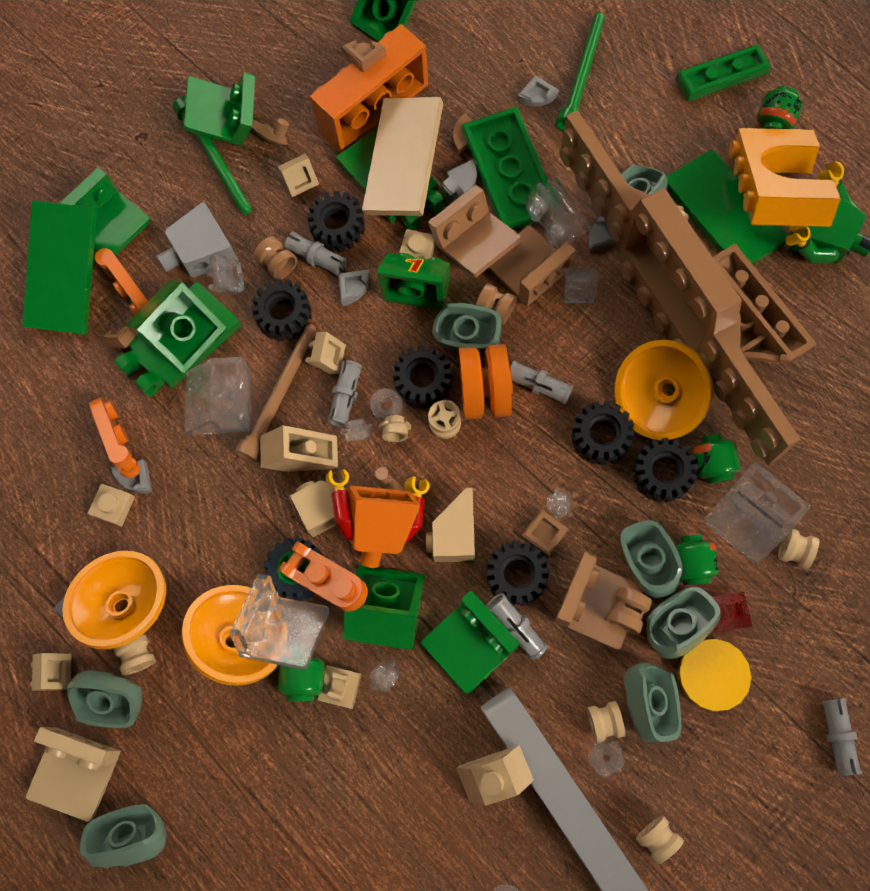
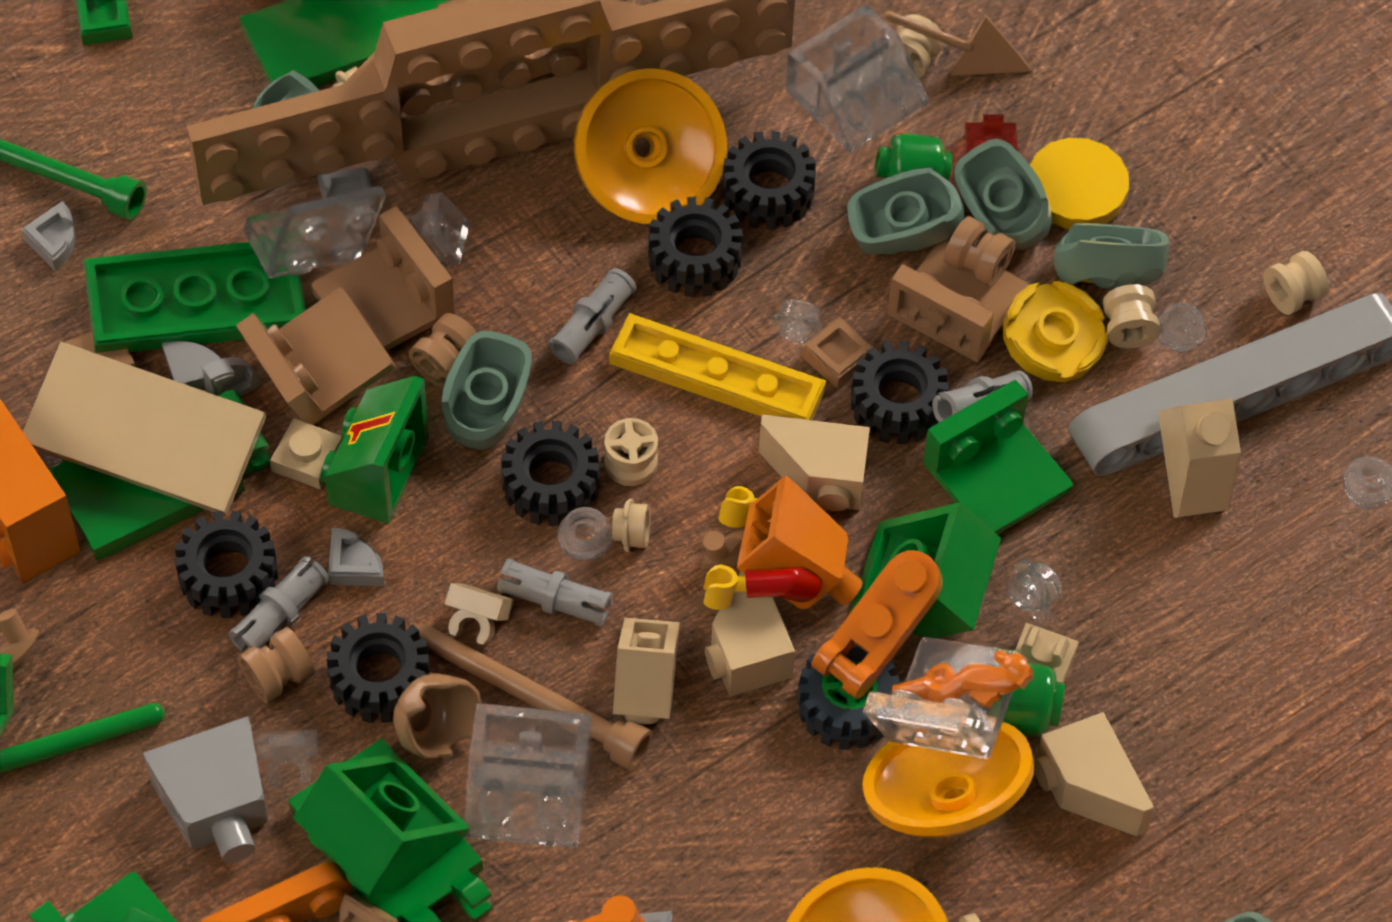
camera: 90 degrees left, 15 degrees down
tan tile [278,154,319,197] -> none
clear plate [340,418,373,442] -> none
orange wheel [458,344,513,420] -> none
green head [692,434,741,484] -> none
light grey pin [821,698,862,776] -> none
none -> medium nougat hair [393,673,483,759]
none -> yellow tile [609,313,826,420]
none -> medium nougat piece [884,11,1033,76]
none -> orange animal [892,650,1035,708]
none -> yellow tile [1003,281,1108,382]
none -> tan slope [1034,712,1154,836]

